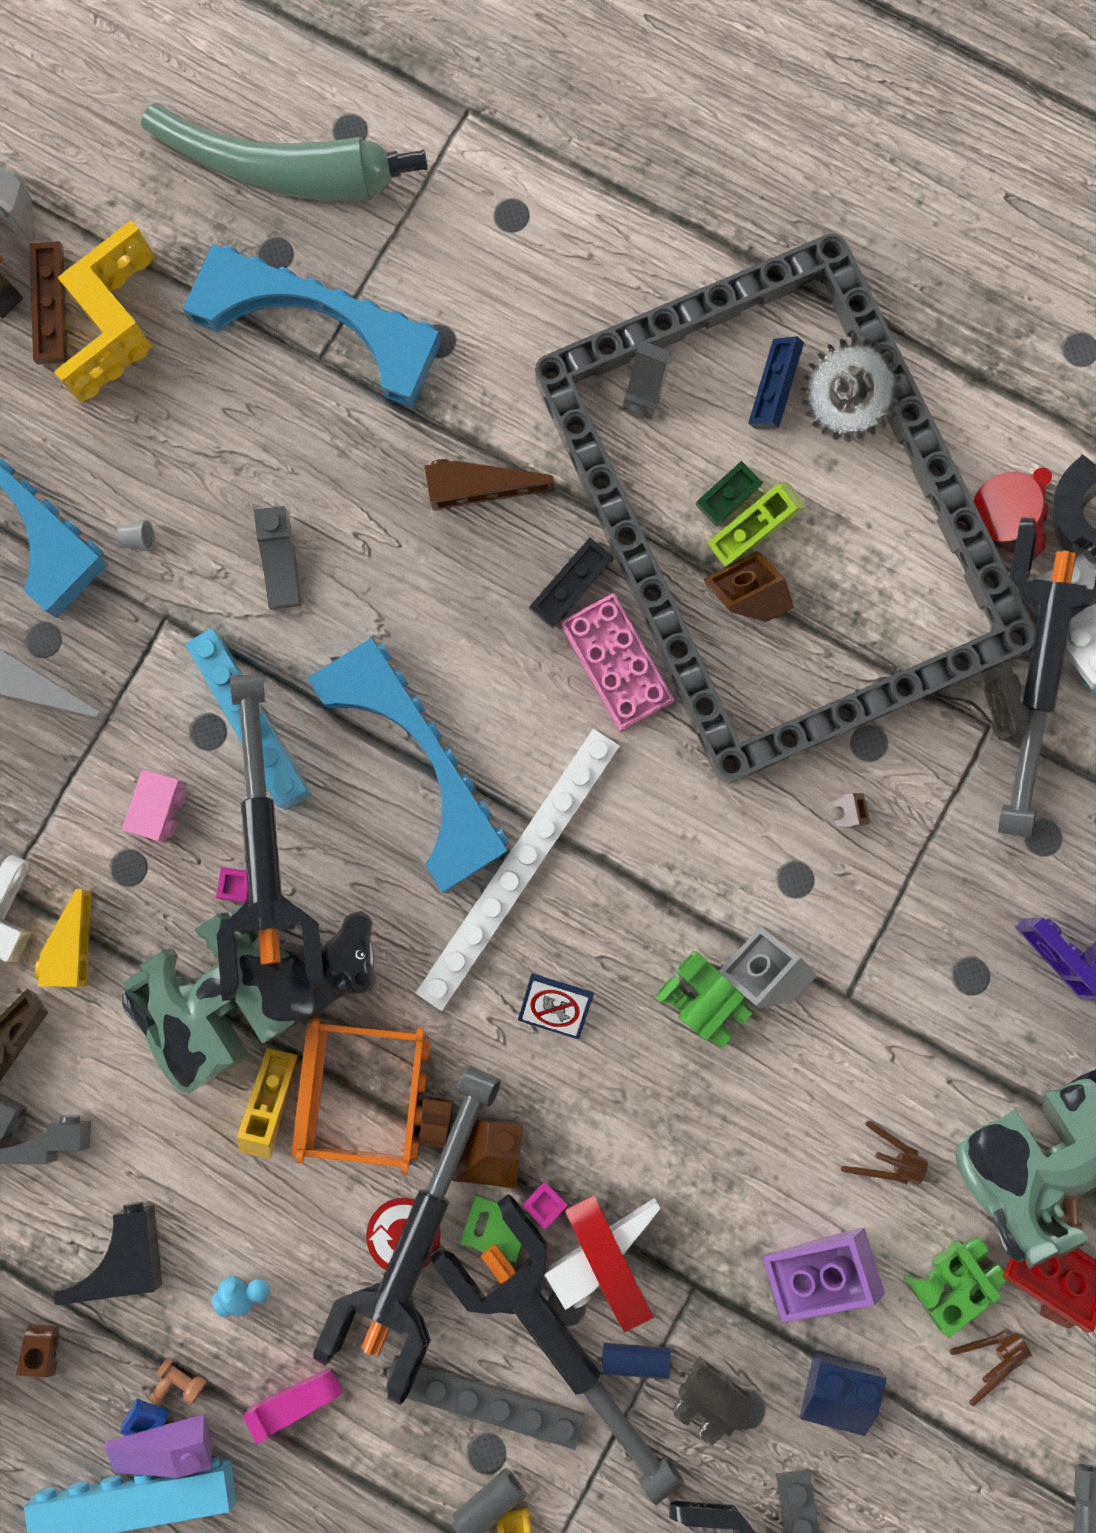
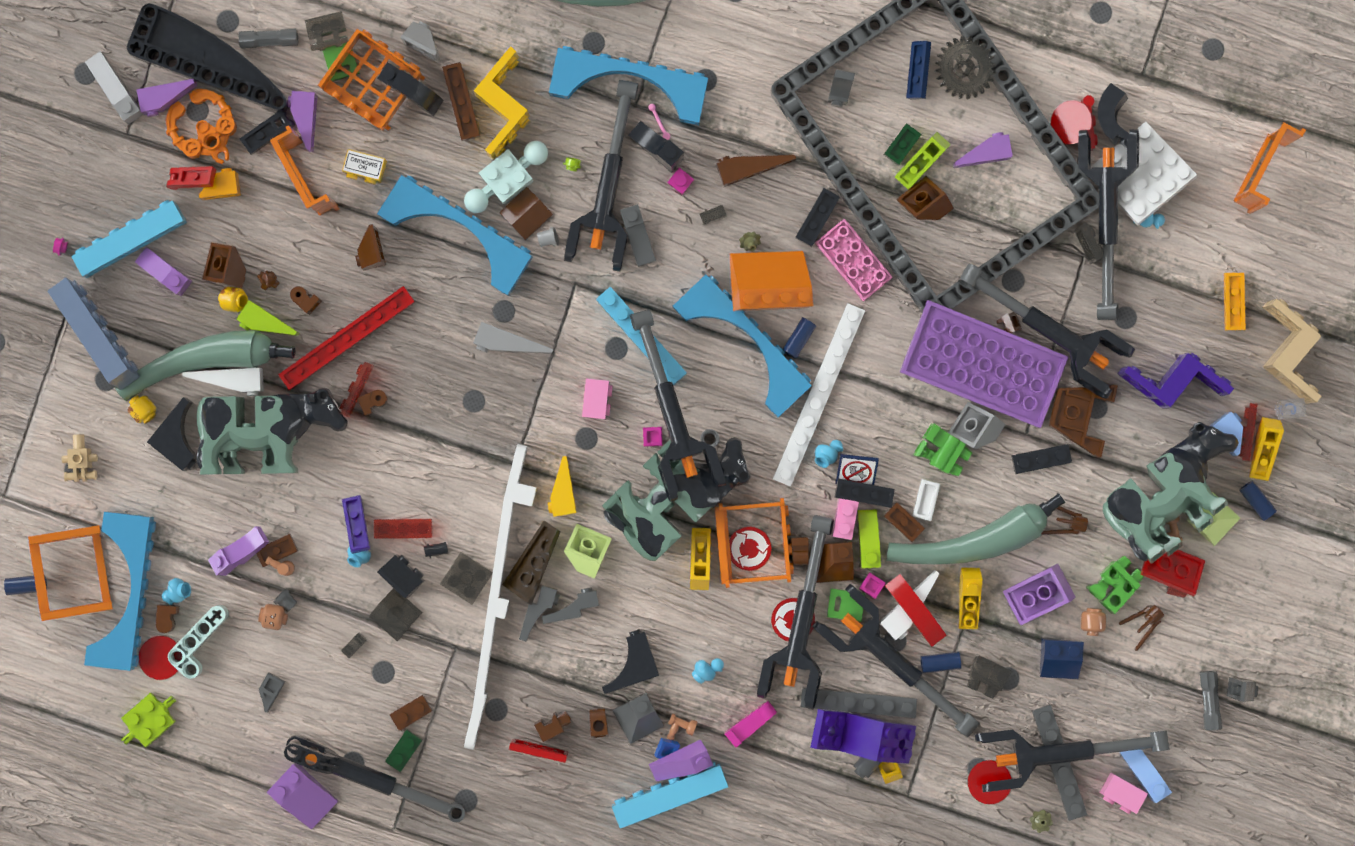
camera: 20 degrees left, 5 degrees up
none -> light aqua brick [464,141,548,213]
none -> reddish brown slope [499,187,553,241]
none -> lime plate [563,157,581,172]
none -> black piece [564,80,638,272]
none -> yellowish green slope [564,524,612,579]
none -> dark grey slope [612,692,664,744]
none -> black arch [628,121,684,173]
none -> bright pink hinge [648,104,670,140]
none -> dark pink plate [667,167,694,195]
none -> clear smoke piece [699,205,727,226]
none -> light grey piece [700,429,720,447]
none -> orange slope [729,251,813,311]
none -> sticker [729,527,771,571]
none -> olive plant [739,232,761,251]
none -> dark blue piece [782,317,817,359]
none -> dark purple bracket [810,709,916,764]
none -> medium azure animal [815,440,844,468]
none -> bright pink brick [831,498,859,540]
none -> black plate [834,479,895,508]
none -> lime slope [857,509,881,568]
none -> reddish brown plate [884,502,925,542]
none -> sand green animal [886,493,1066,565]
none -> medium lavender plate [900,300,1068,428]
none -> white tile [912,479,940,521]
none -> medium lavender slope [953,132,1013,168]
none -> black piece [958,264,1135,399]
none -> yellow slope [959,567,983,629]
none -> black plate [1011,444,1072,474]
none -> reddish brown wing [1049,385,1118,458]
none -> nougat head [1081,608,1106,636]

